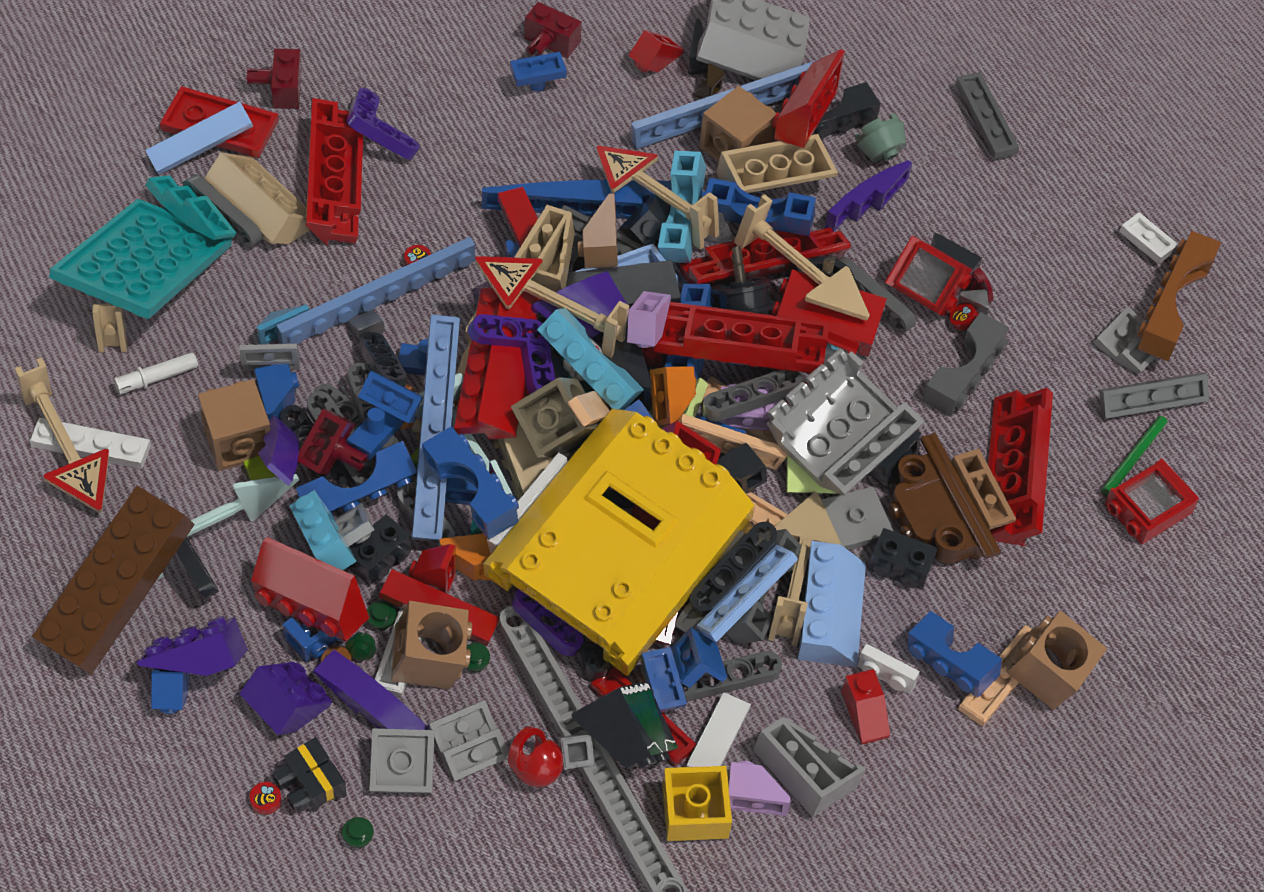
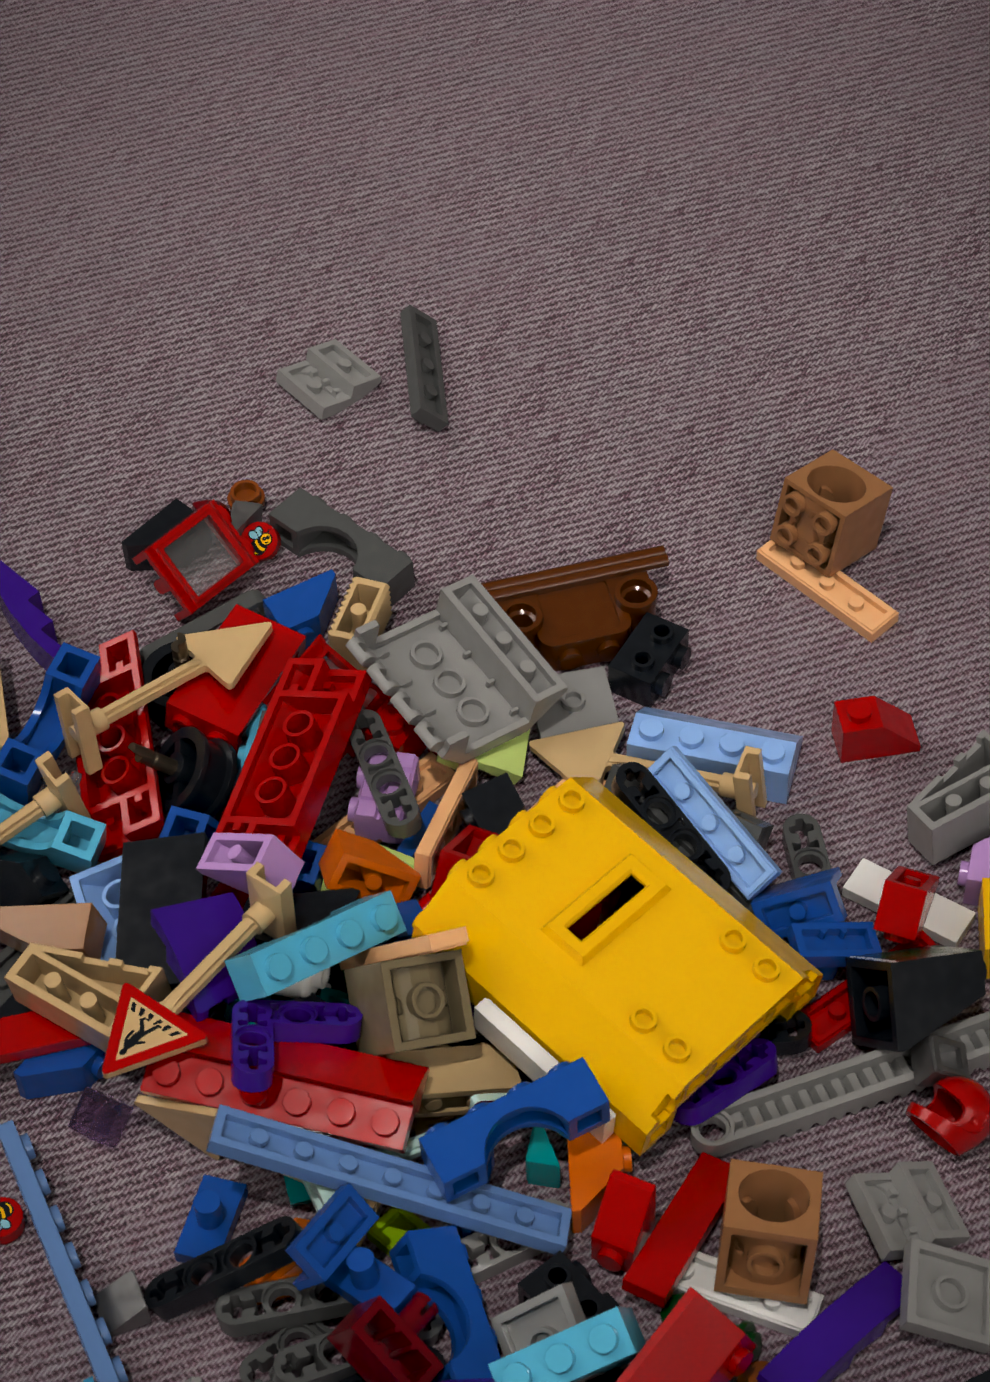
camera: 75 degrees left, 5 degrees down
white plate [857,644,920,694] -> none
blue arch [908,611,1002,698] -> none
medium nougat slope [952,449,1016,530] -> none
red slope [988,387,1053,546] -> none
green bar [1101,416,1168,497] -> none
red window [1105,458,1199,545] -> none
white plate [1119,212,1178,264] -> none
dark orange arch [1137,230,1222,362] -> none
none -> dark orange plate [227,480,265,510]
none -> blue slope [263,569,338,649]
none -> tan brick [327,577,392,670]
none -> red slope [873,866,940,943]

